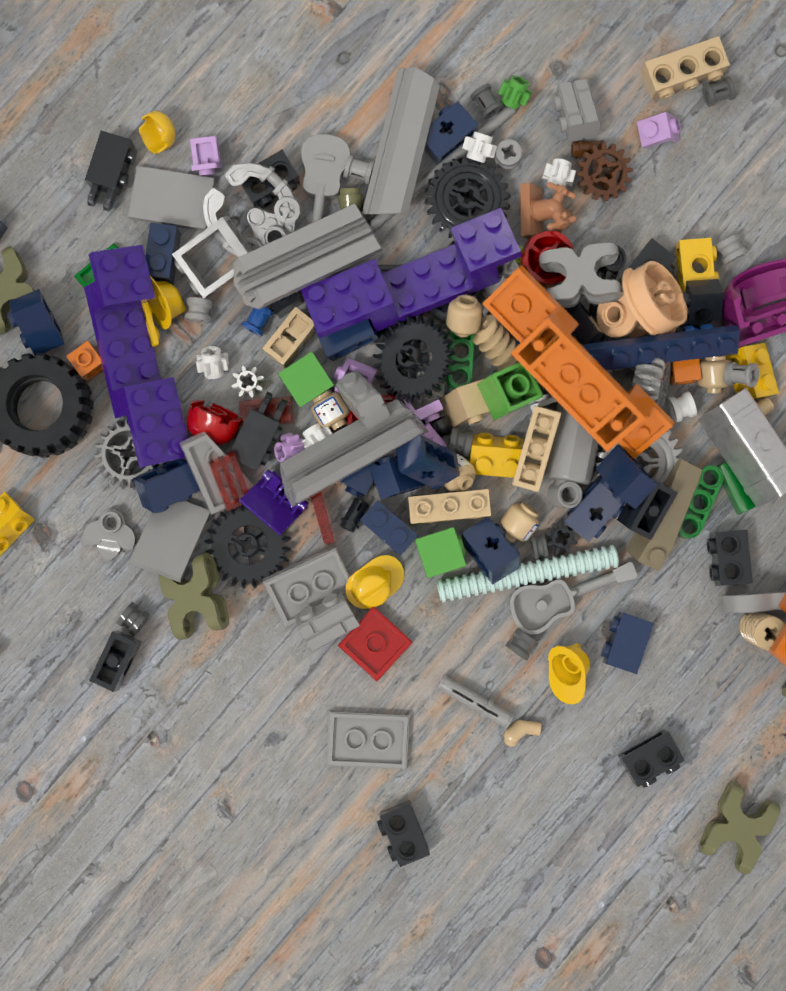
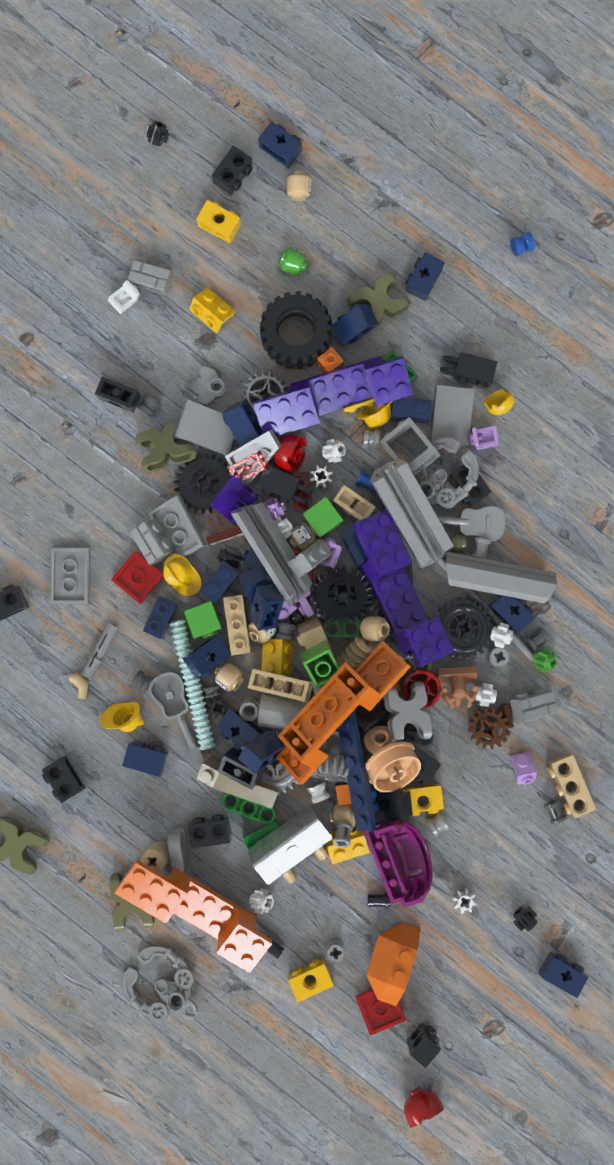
camera: 90 degrees right, 0 degrees up
none -> dark blue brick [143,596,179,639]

